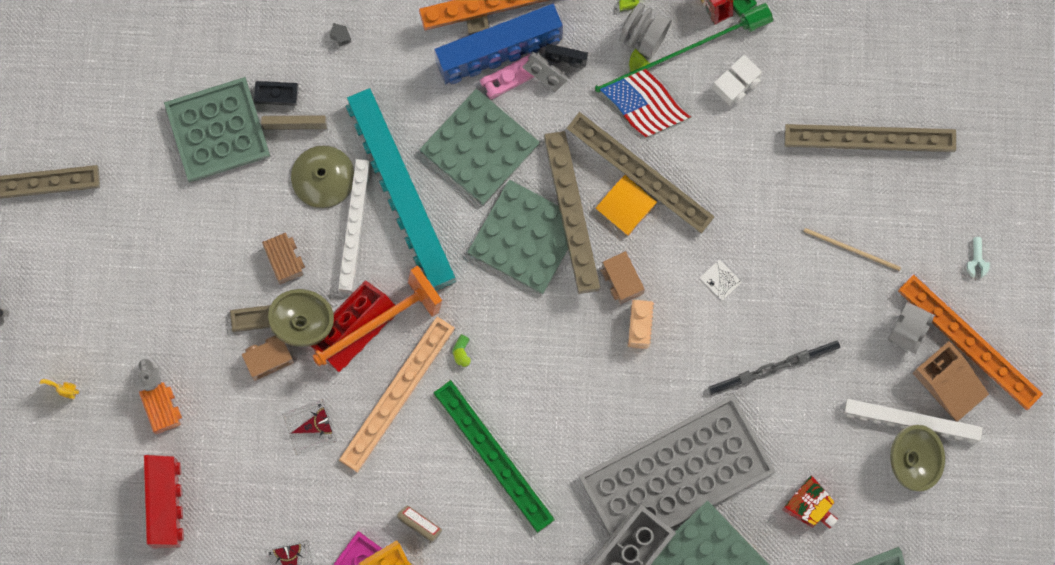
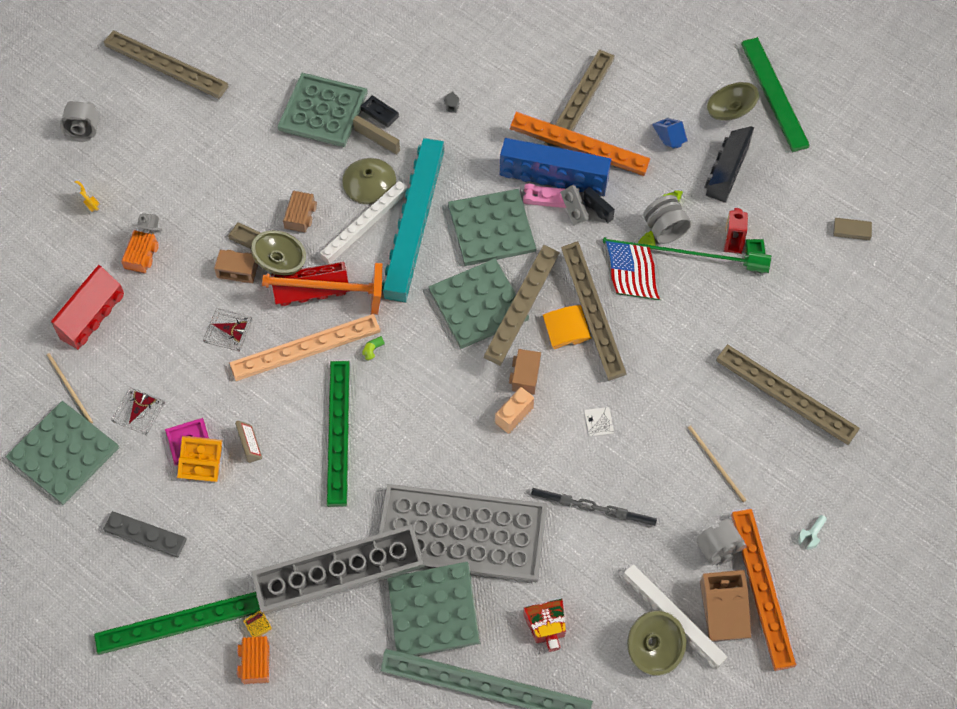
camera: 35 degrees right, 15 degrees down
white piece [713,55,762,106] -> none

